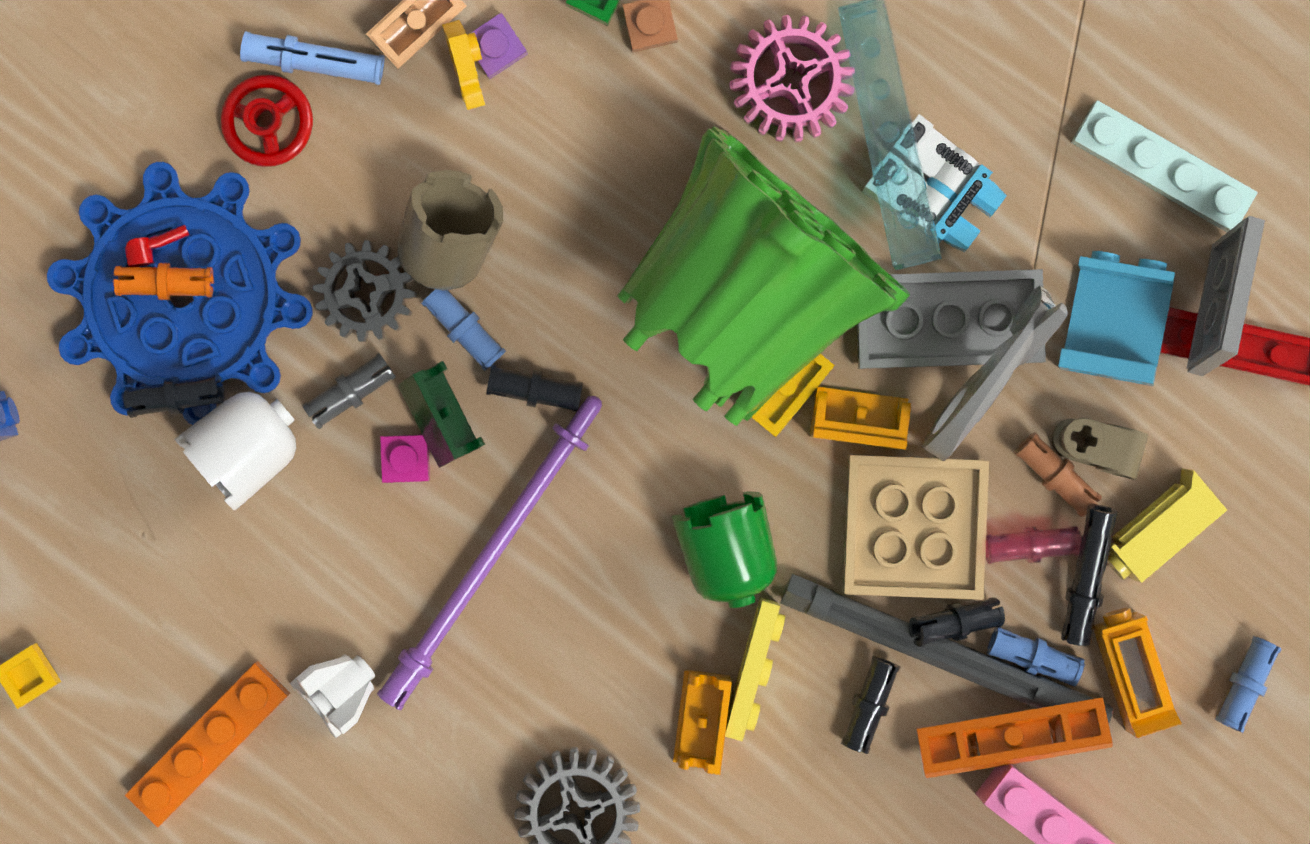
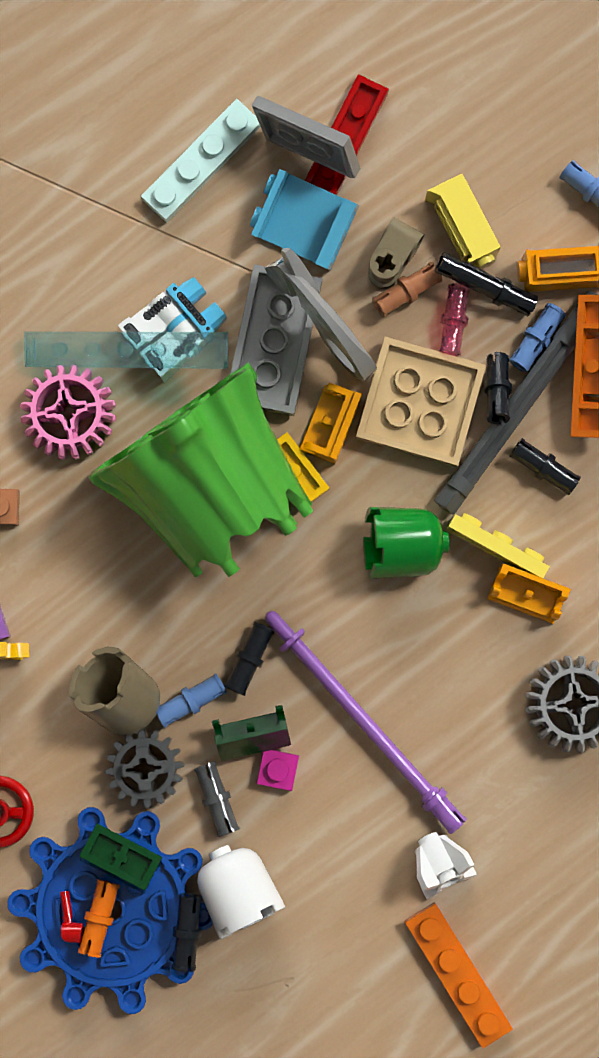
camera: 80 degrees left, 5 degrees down
none -> dark green hinge [79,823,162,894]

